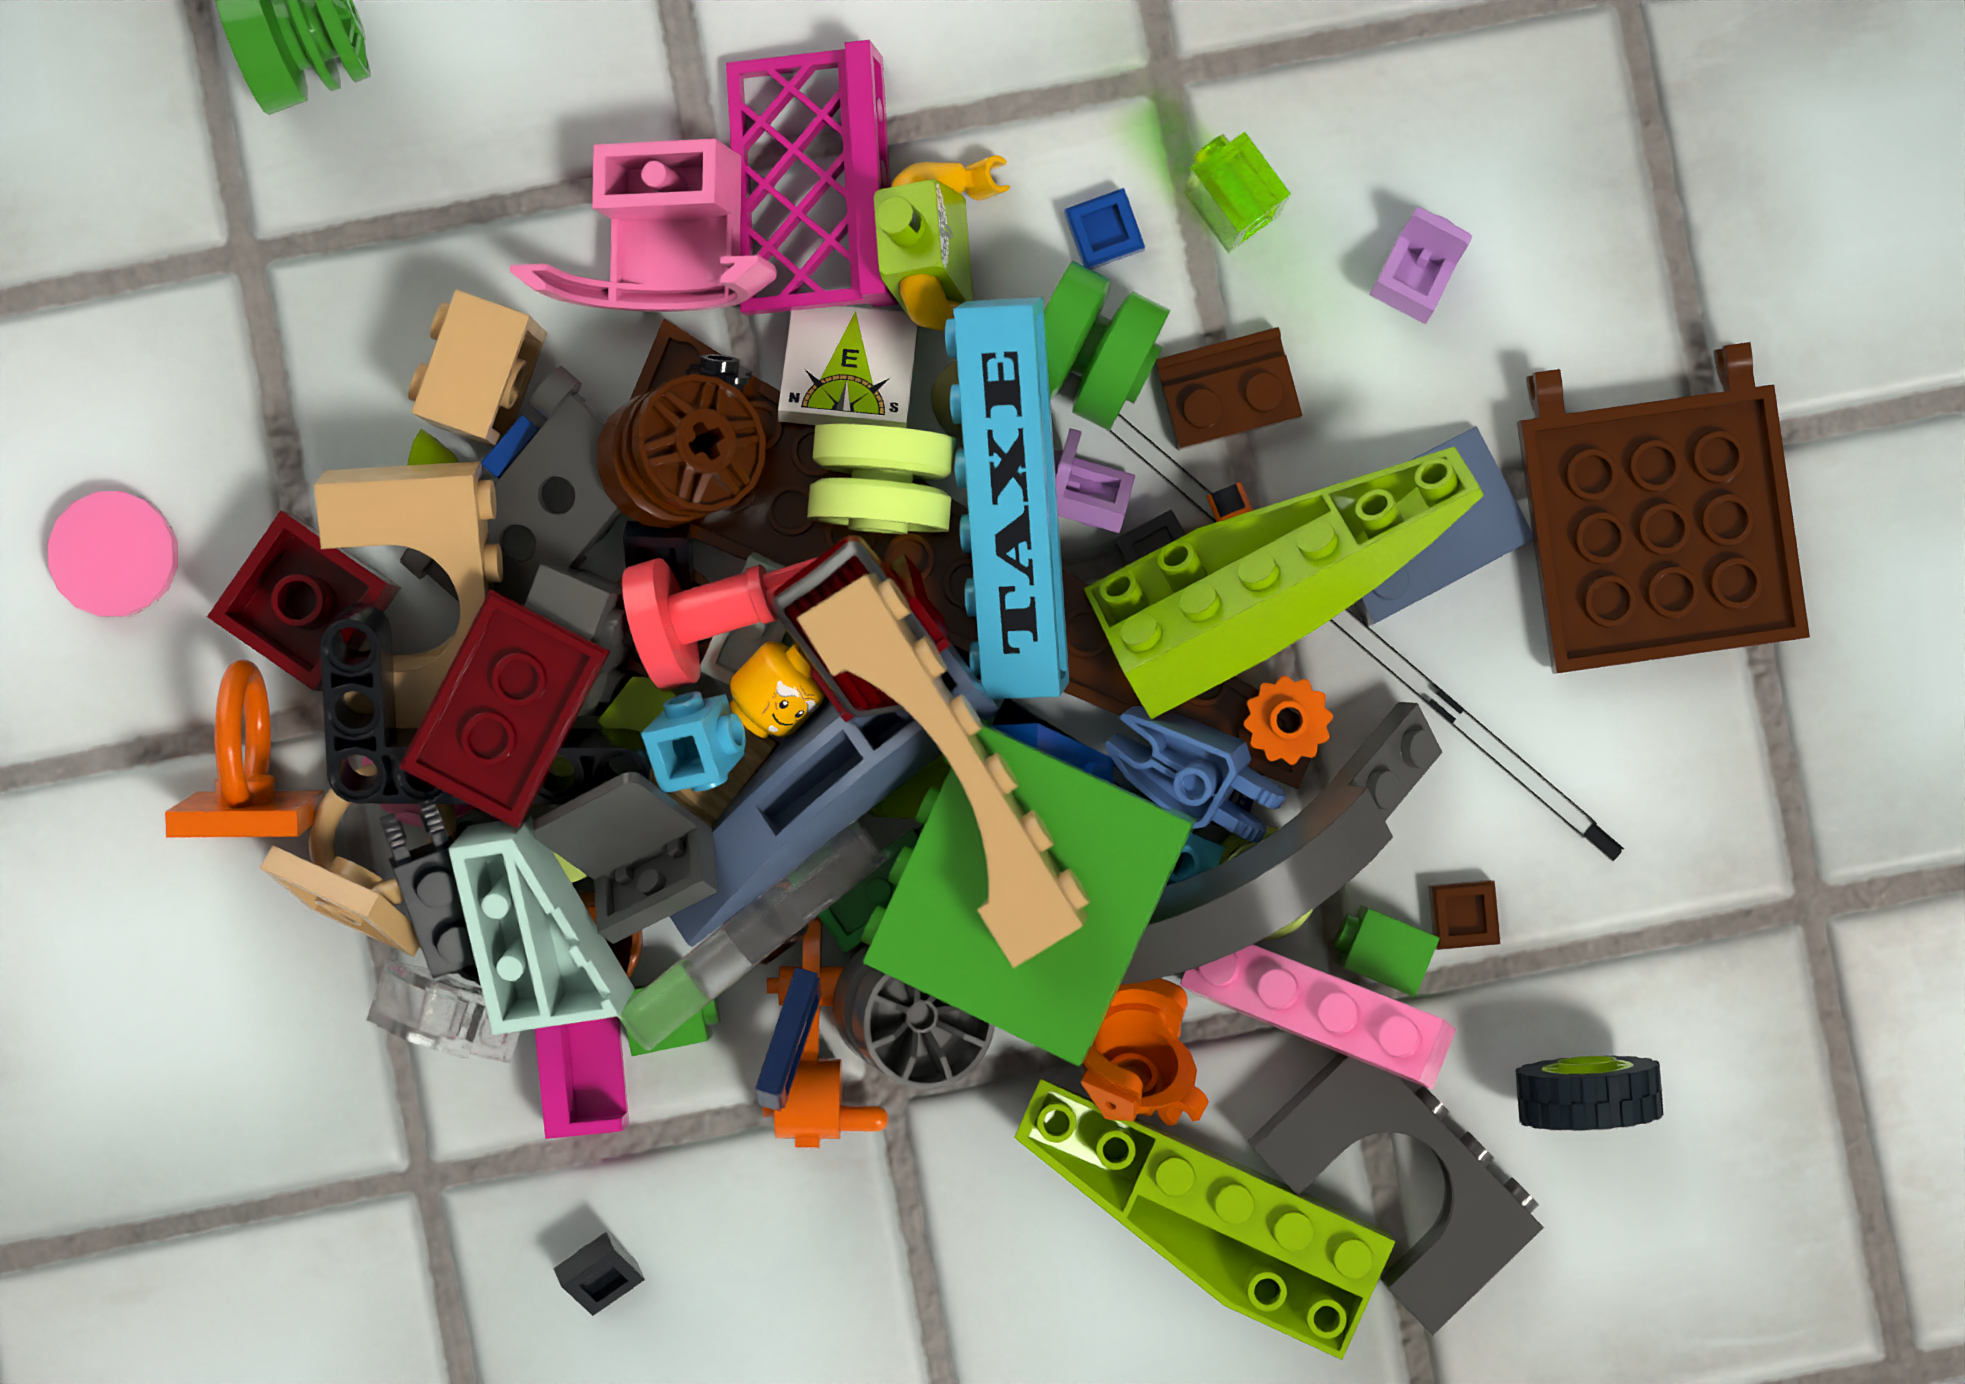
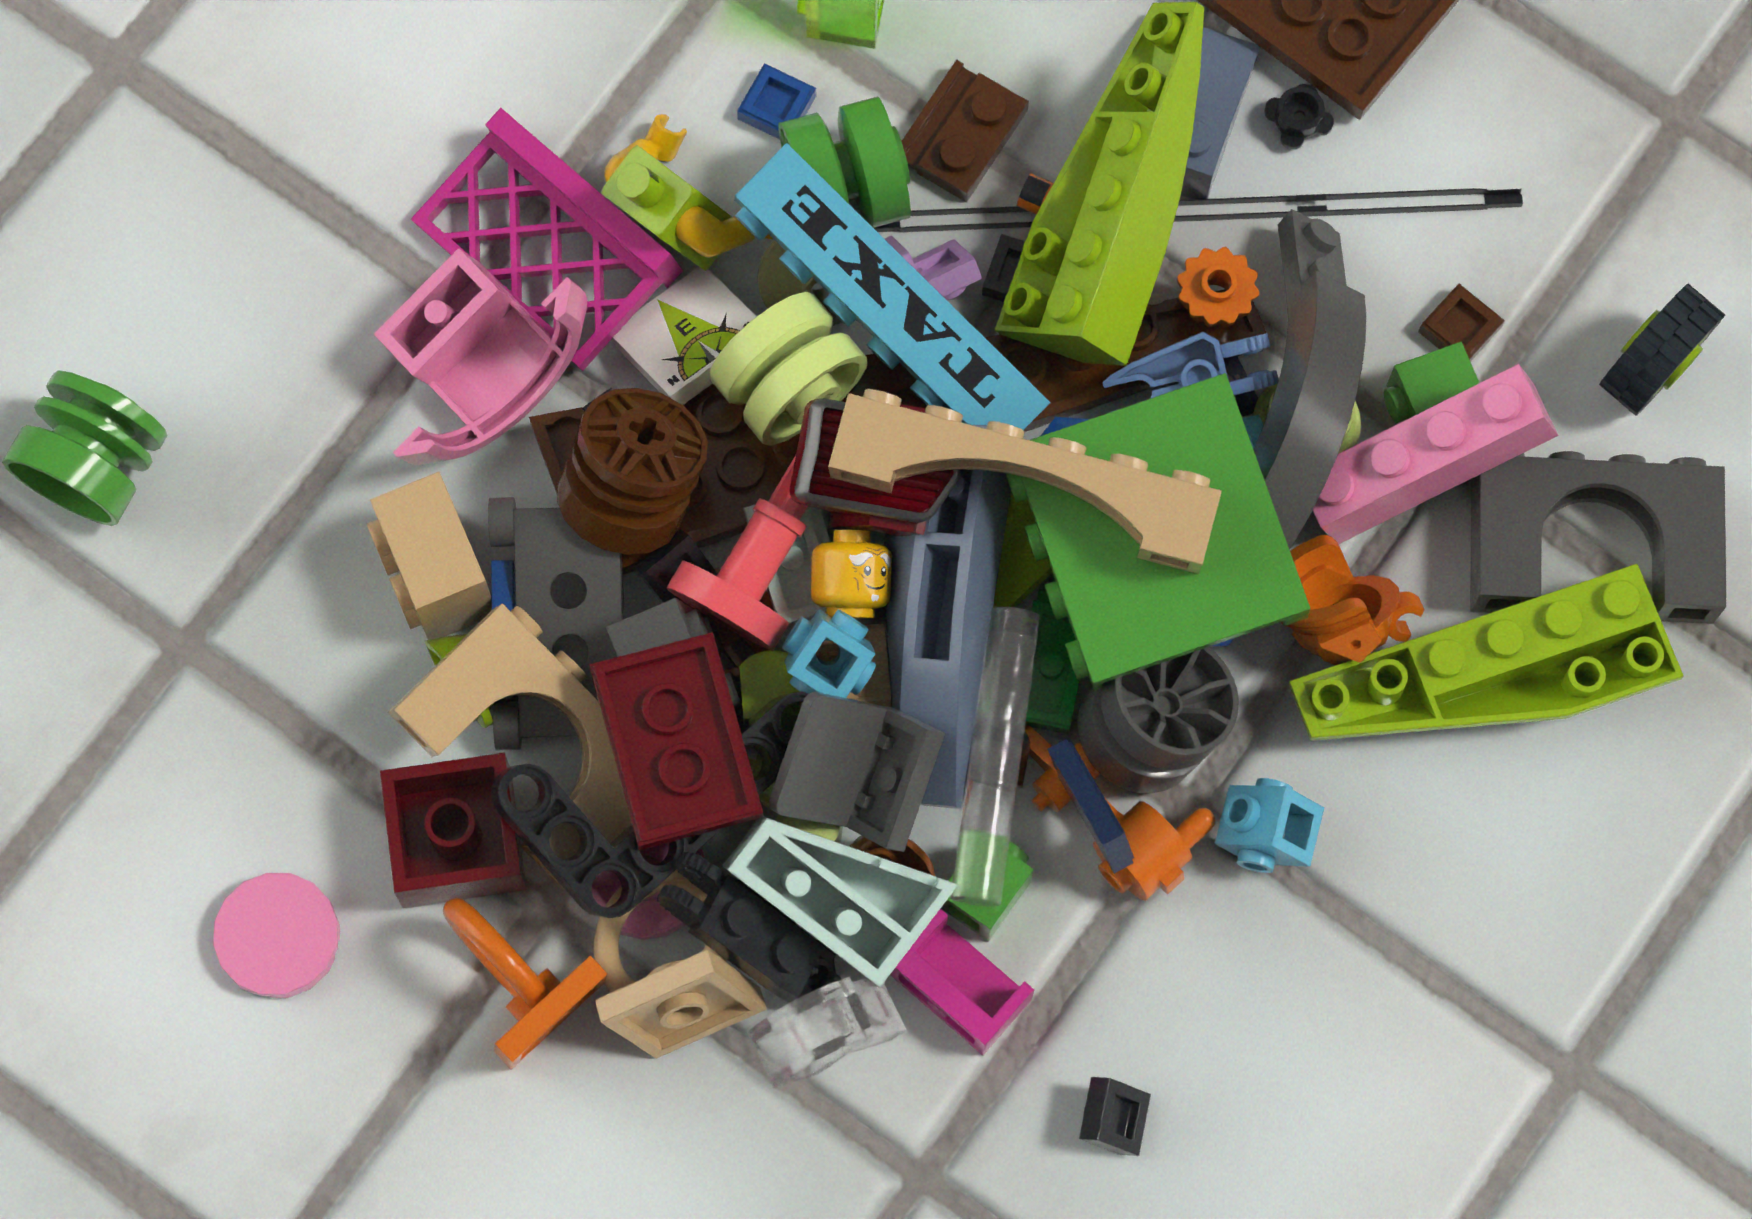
camera: 45 degrees left, 15 degrees down
none -> medium azure brick [1215,778,1324,873]
none -> black plate [1264,84,1334,149]

